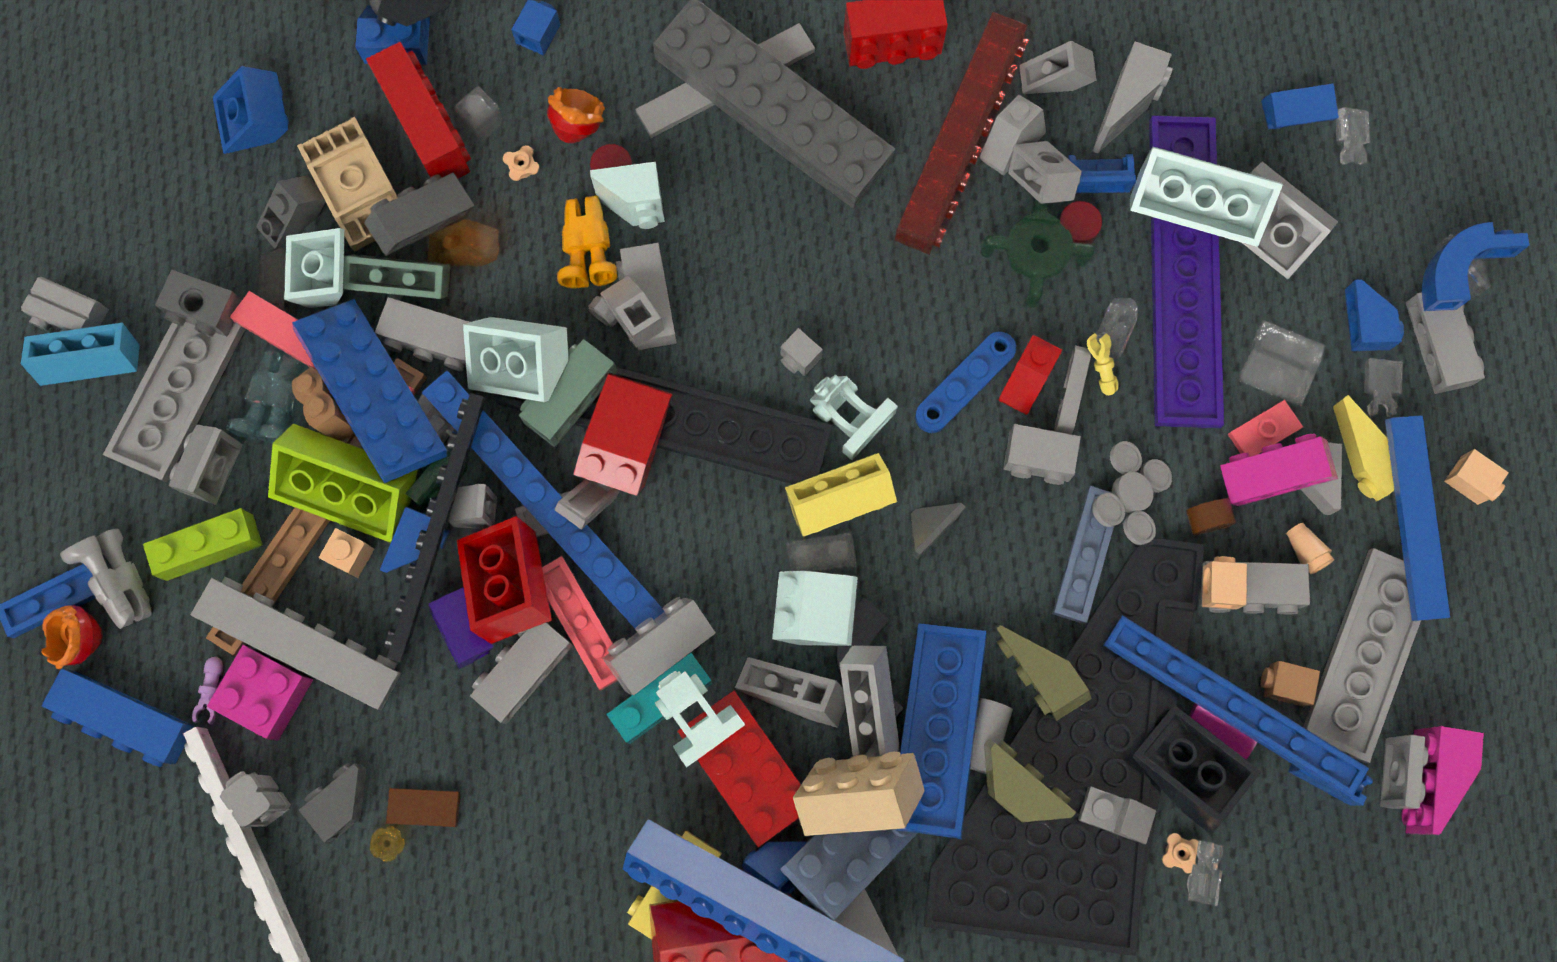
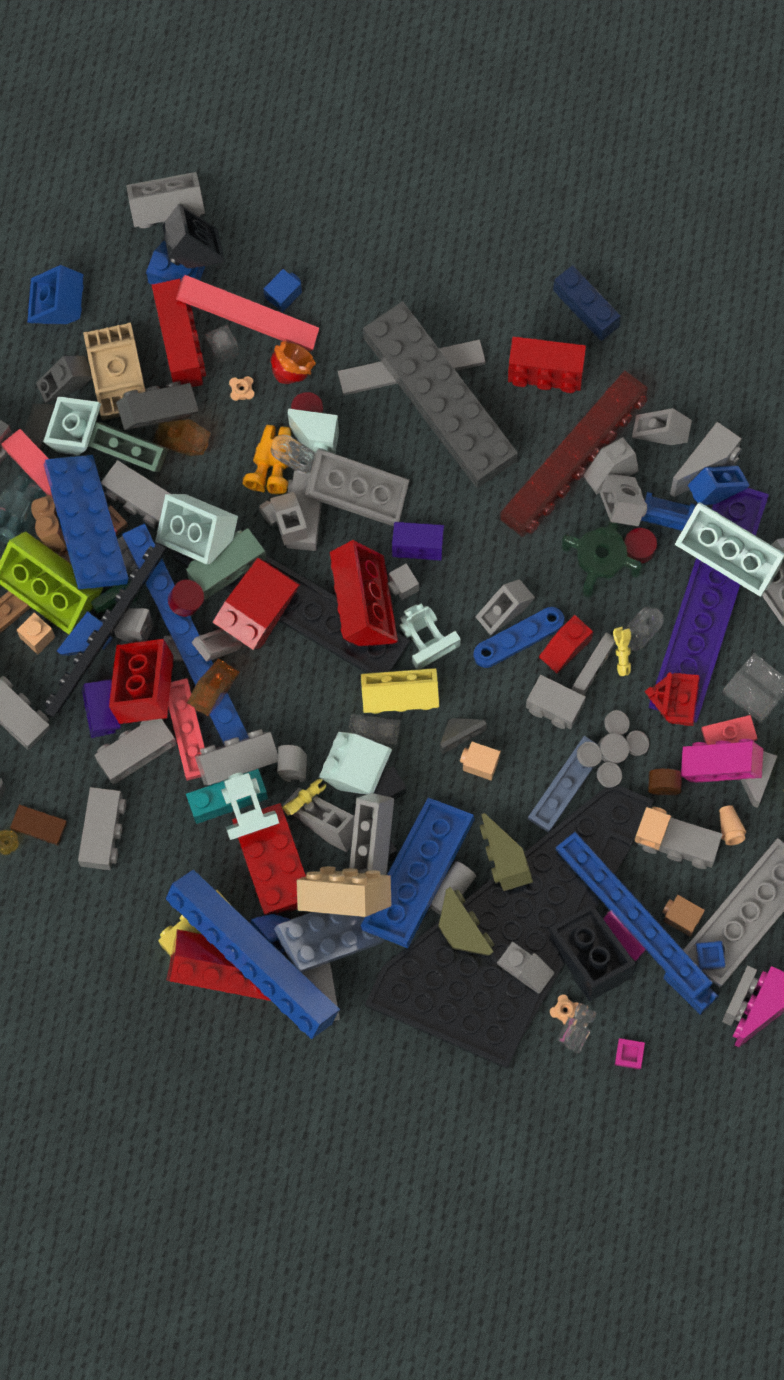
camera: 20 degrees right, 5 degrees down
none -> light grey brick [78,787,126,870]
none -> dark red piece [168,580,204,617]
none -> coral tile [176,275,319,352]
none -> clear orange slope [187,659,240,716]
none -> clear plate [270,435,315,474]
none -> light grey beam [277,745,307,782]
none -> light yellow piece [282,779,326,816]
none -> light grey tile [305,449,410,526]
none -> red slope [330,540,398,646]
none -> dark purple hinge [392,522,444,561]
none -> light nougat brick [460,742,500,781]
none -> light grey slope [476,579,535,635]
none -> dark pink tile [615,1038,645,1069]
none -> red slope [644,672,700,726]
none -> blue slope [688,466,750,505]
none -> blue tile [696,941,725,970]

